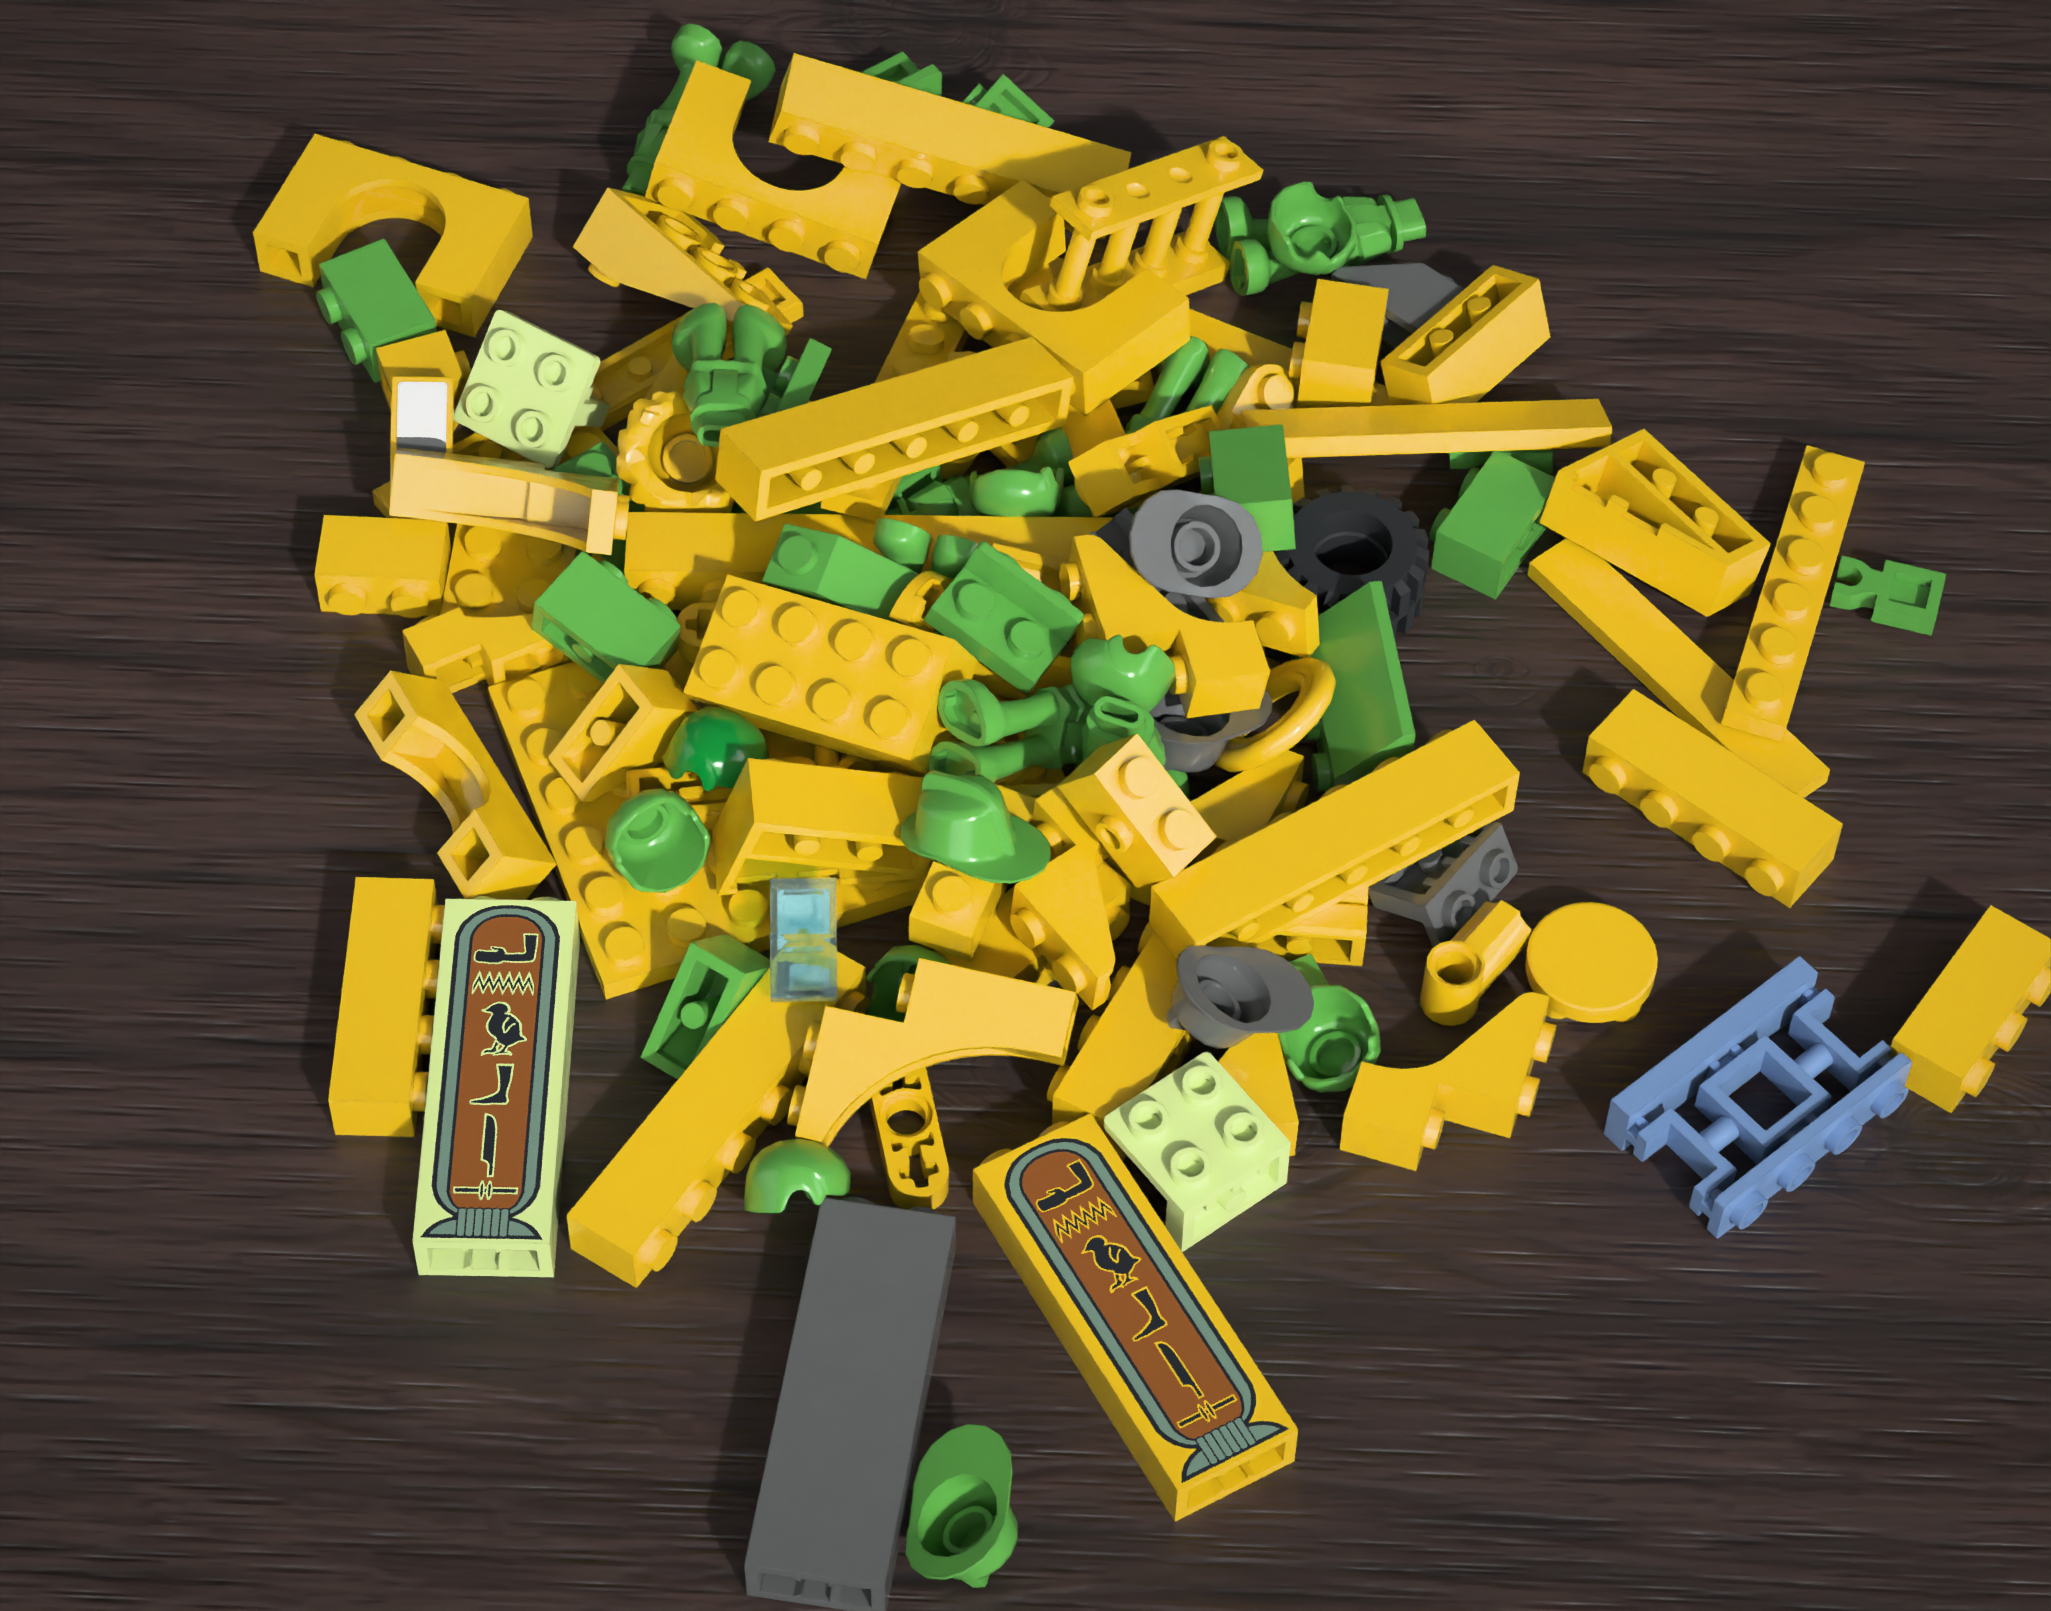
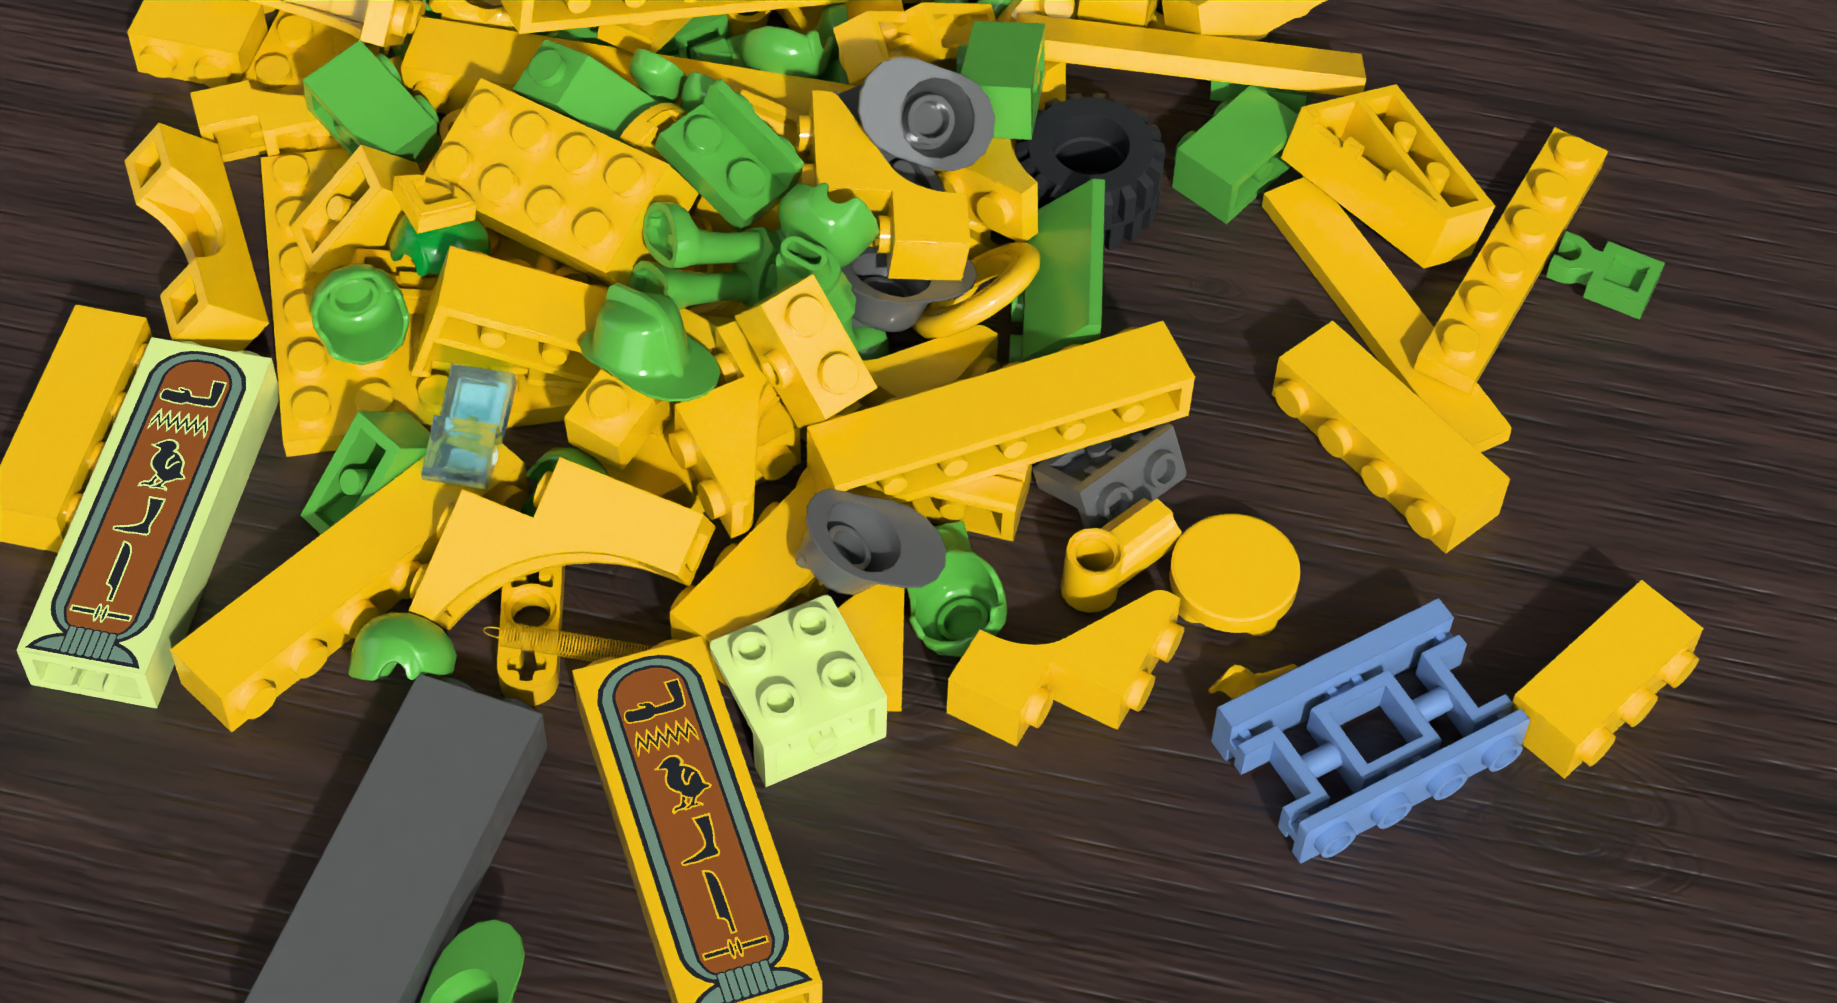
camera: 10 degrees right, 0 degrees up
none -> yellow tile [392,174,477,234]
none -> yellow piece [483,622,654,662]
none -> yellow hand [1209,664,1298,700]

